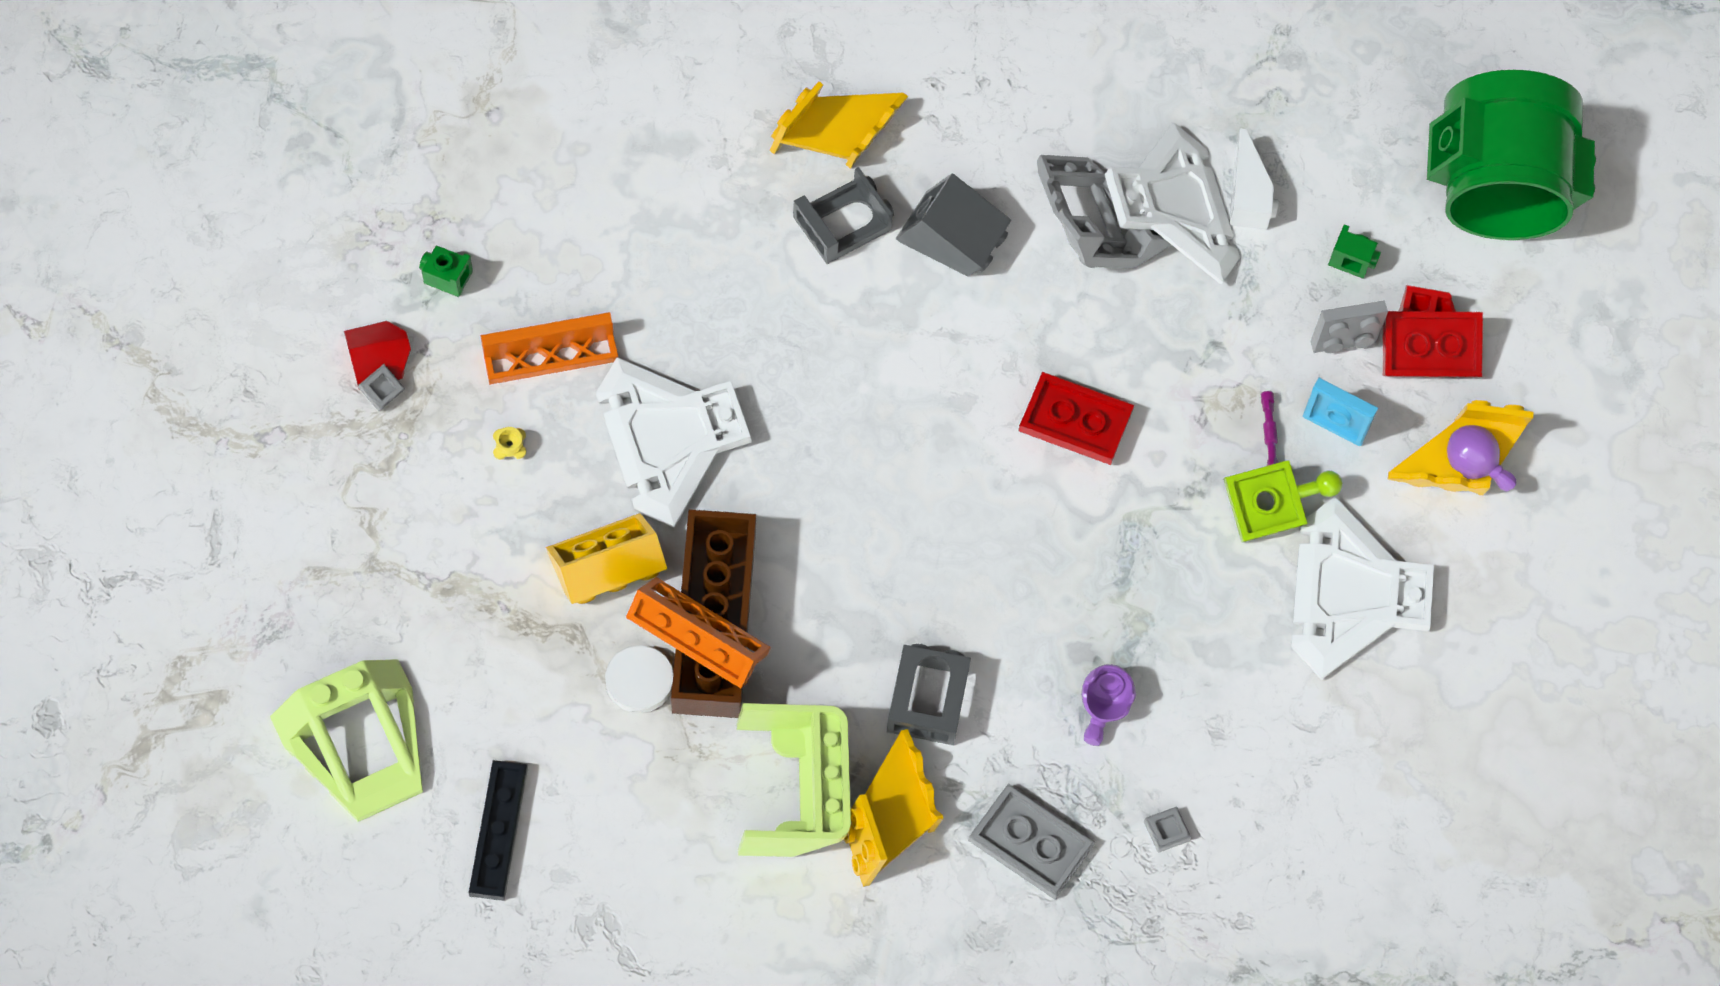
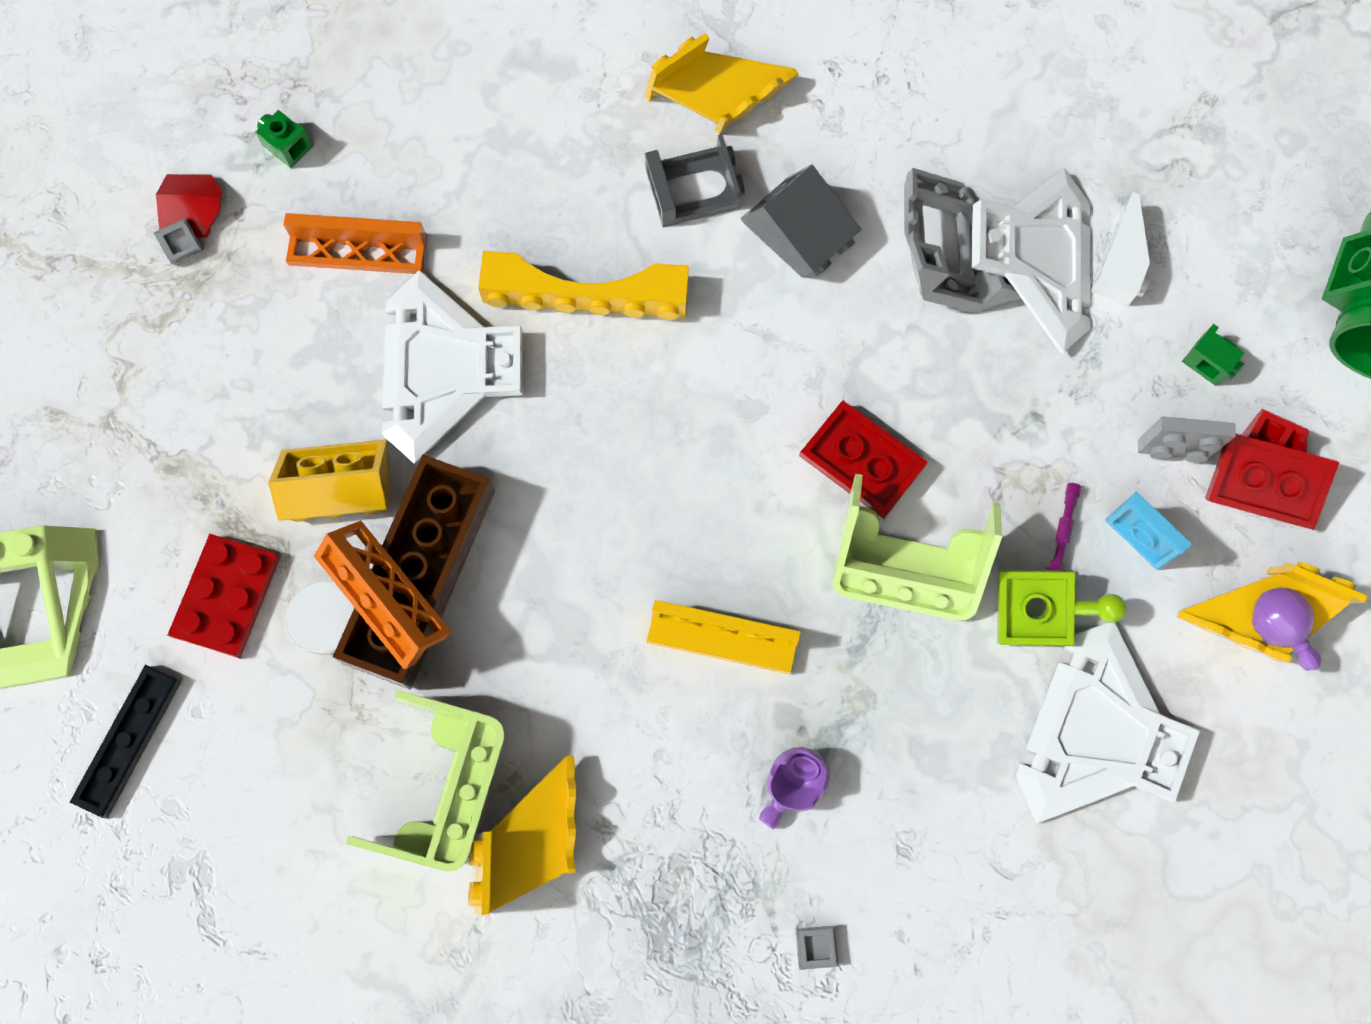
camera: 20 degrees right, 10 degrees up
light yellow plate [493,427,526,460] -> none
dark grey panel [886,644,971,746] -> none
light grey tile [968,783,1095,900] -> none
none -> red plate [167,533,281,659]
none -> yellow arch [478,251,689,320]
none -> yellow fence [647,600,801,675]
none -> yellowish green windscreen [833,474,1002,621]

